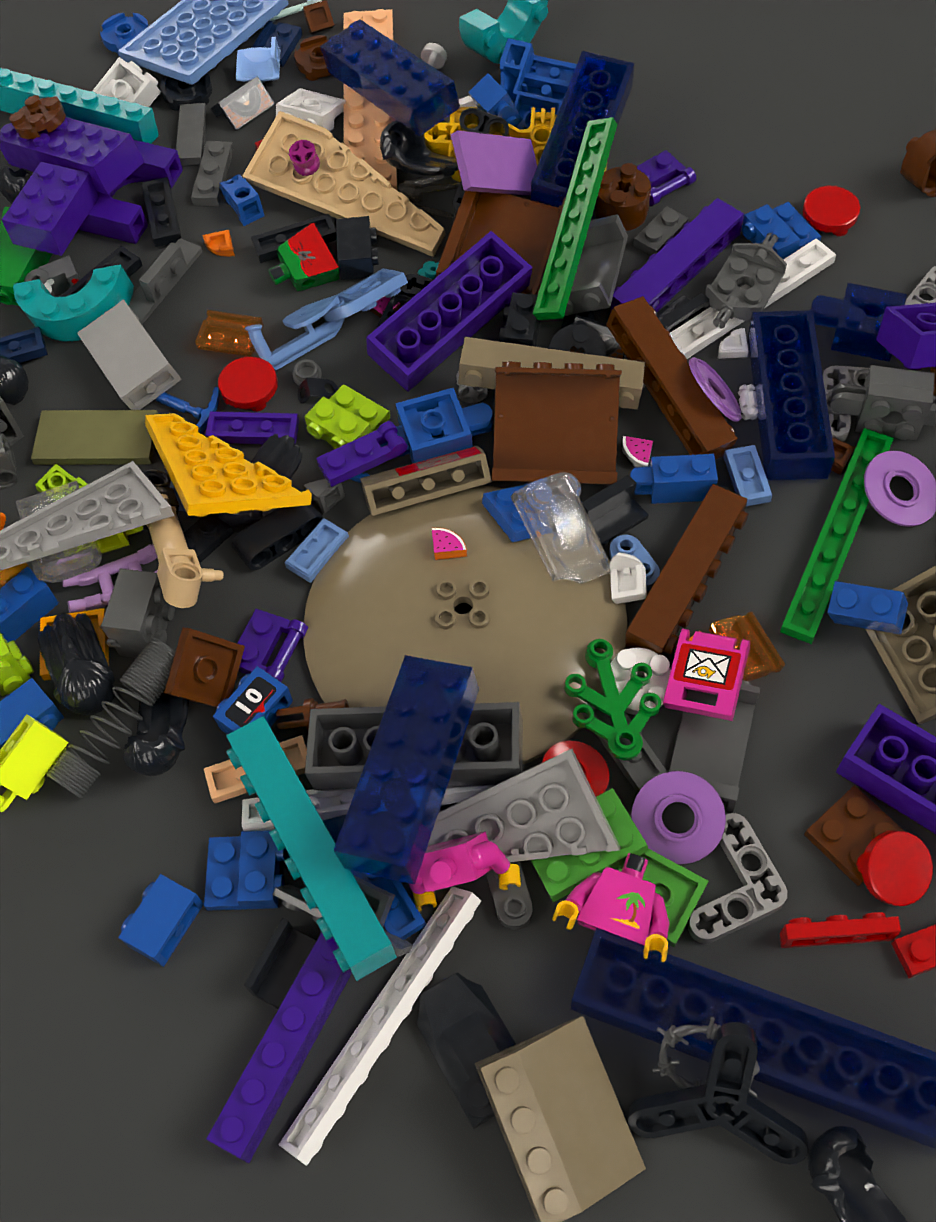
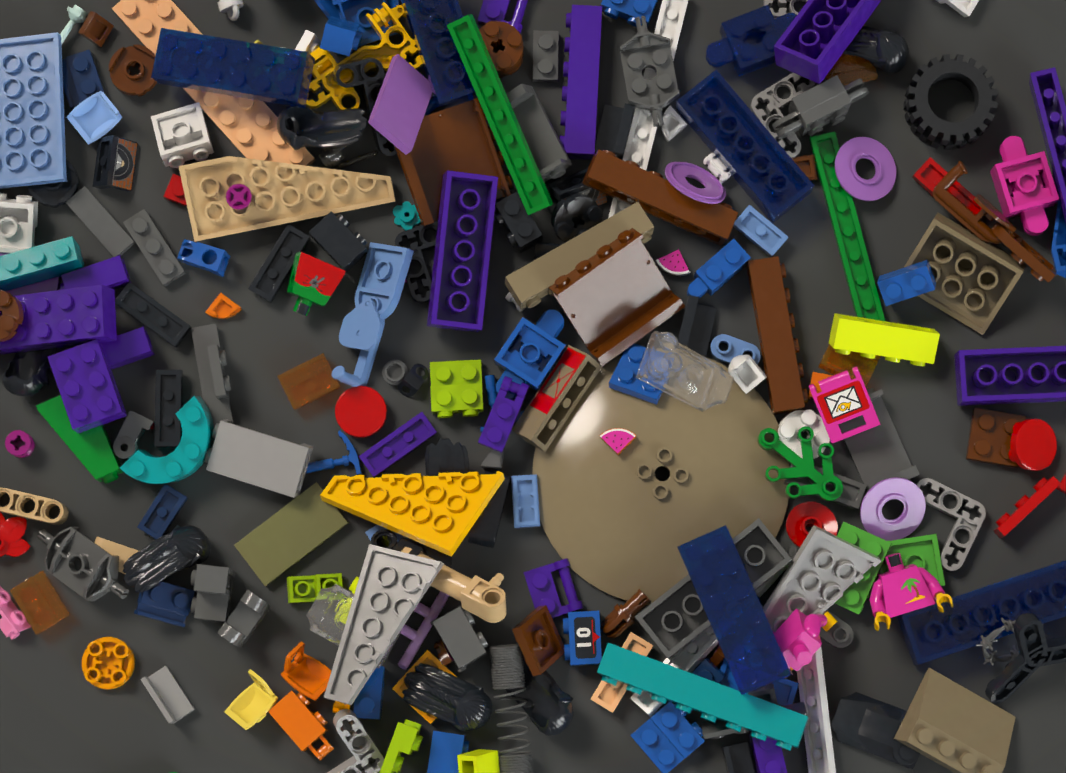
camera: 40 degrees left, 20 degrees up
none -> neon yellow brick [829,313,940,366]

